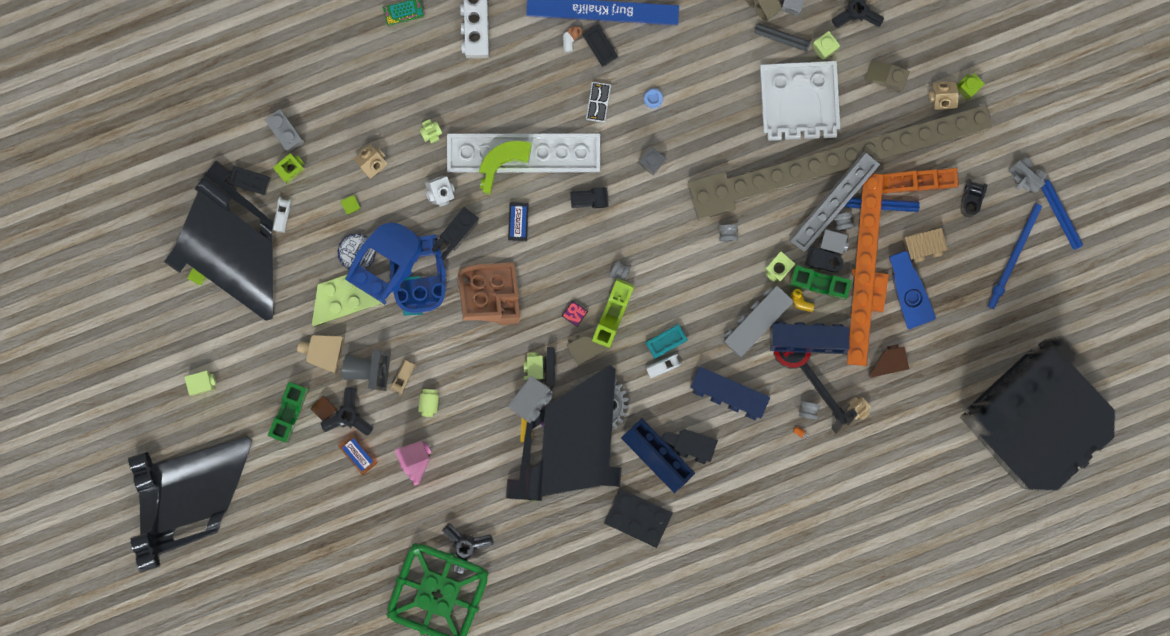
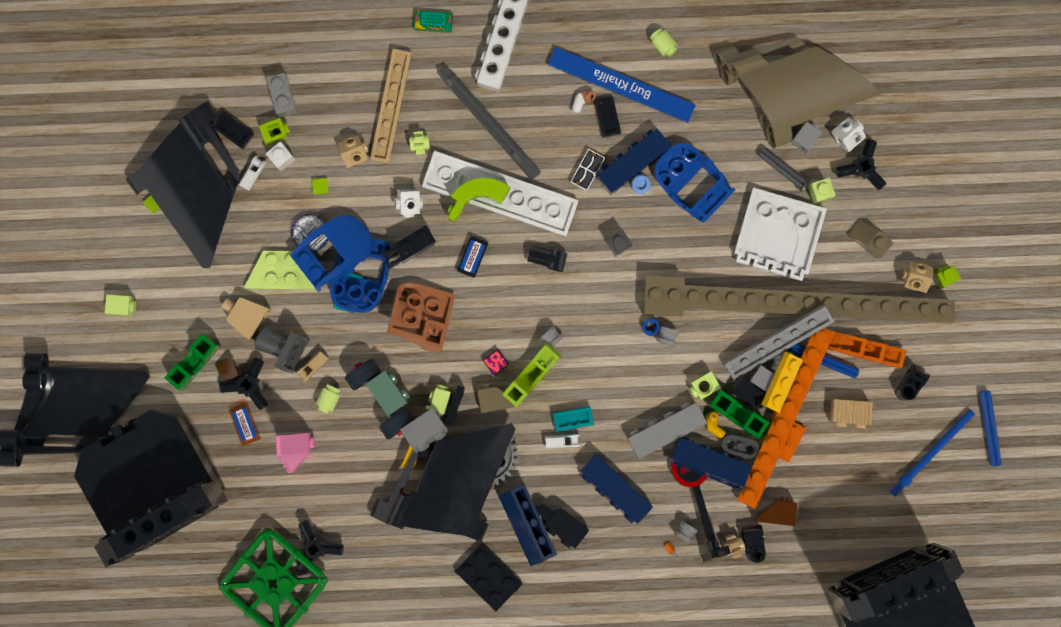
camera: 20 degrees right, 0 degrees up
blue piece [889,251,936,329] -> none
light grey hips [1009,157,1046,193] -> none
none -> black piece [74,410,228,568]
none -> white brick [266,142,296,171]
none -> brick [345,358,415,440]
none -> tan plate [370,49,412,164]
none -> dark grey piece [438,66,541,181]
none -> dark blue brick [597,128,671,196]
none -> blue bush [642,318,660,336]
none -> blue slope [655,143,735,223]
none -> dark grey plate [721,434,760,459]
none -> black piece [742,525,766,563]
none -> yellow plate [761,352,803,413]

